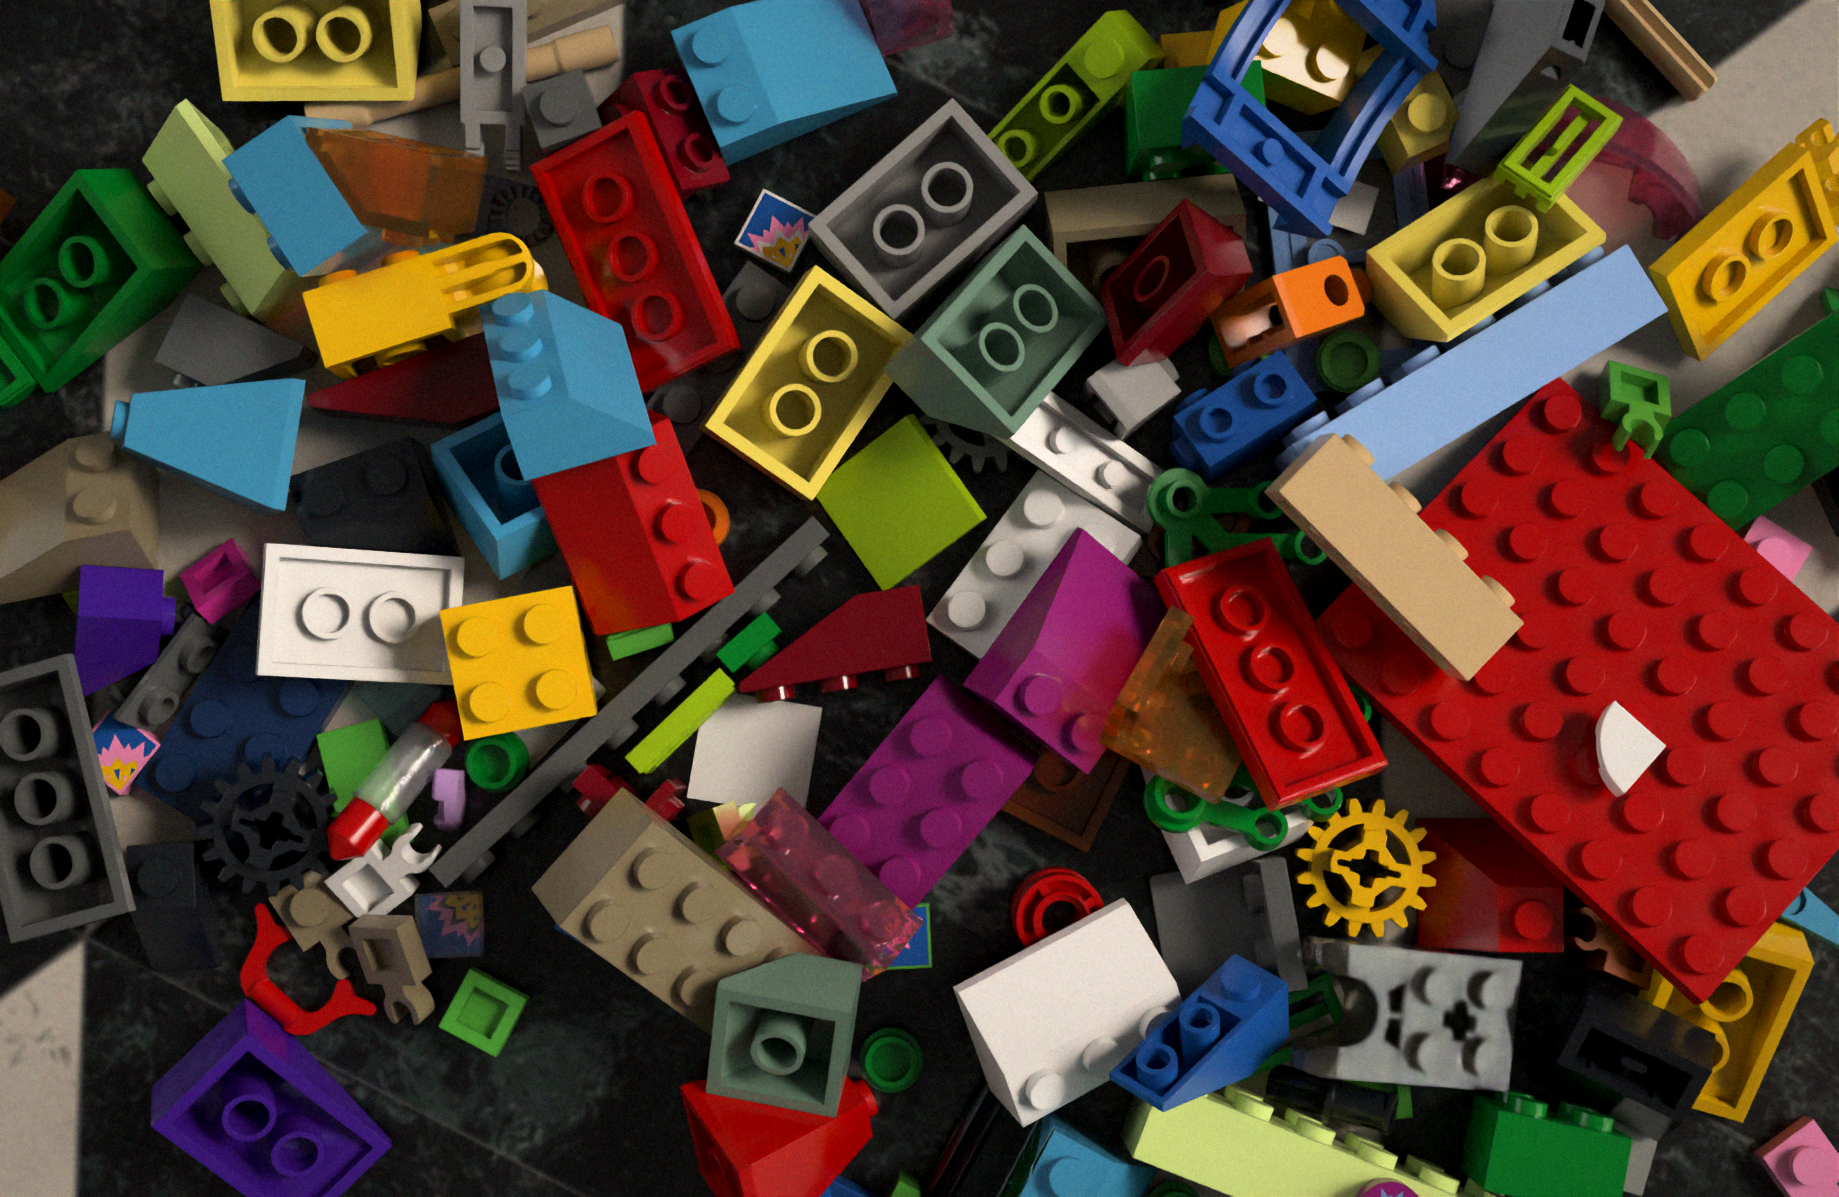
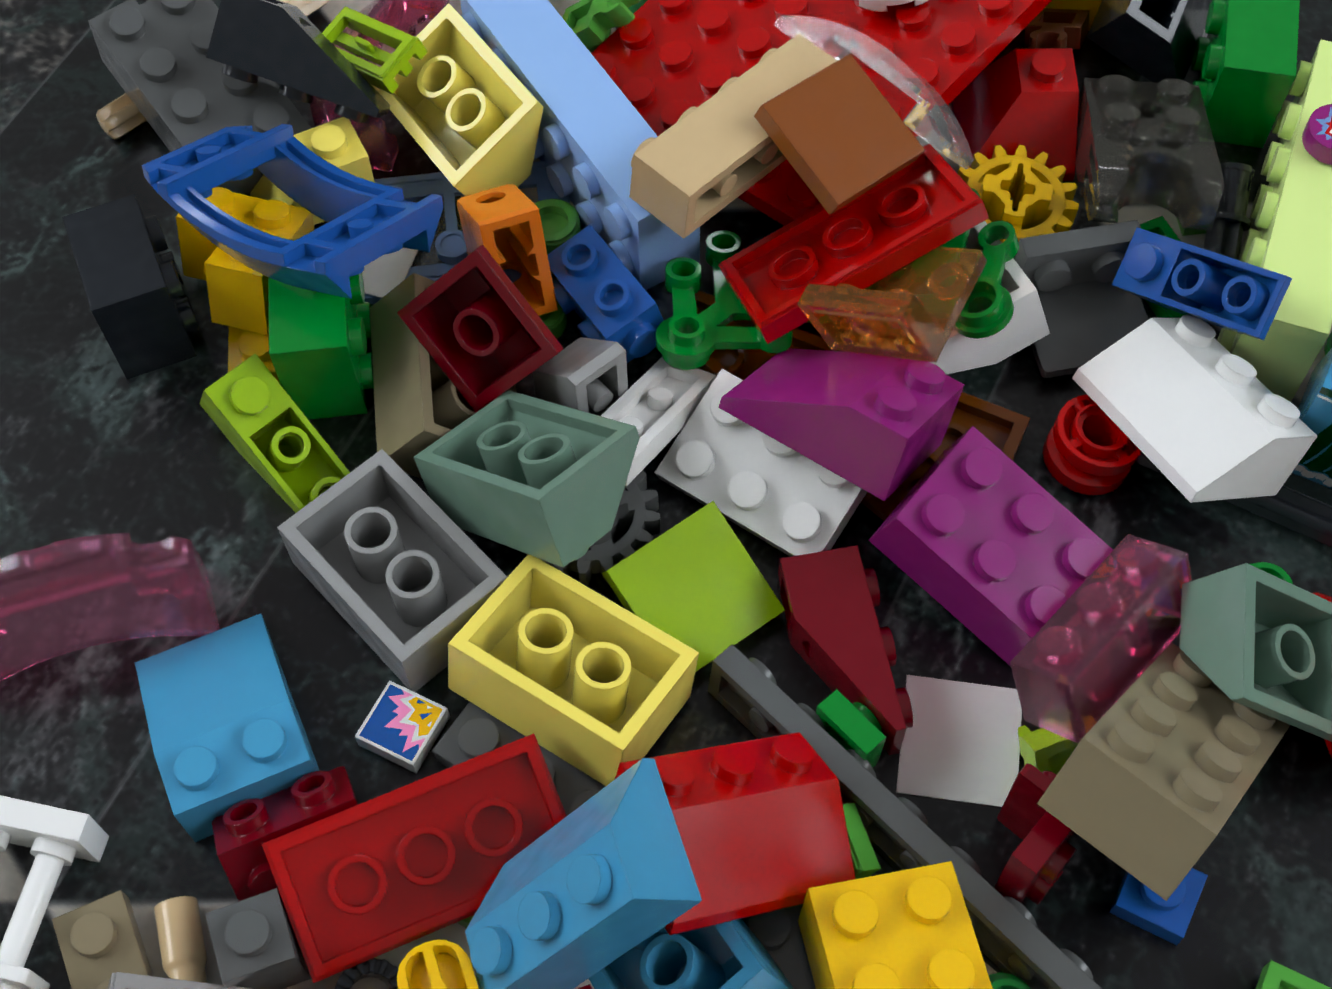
camera: 80 degrees left, 25 degrees down
lime tile [625,668,739,774] -> none
none -> dark orange tile [754,54,925,215]
none -> clear slope [774,15,974,170]

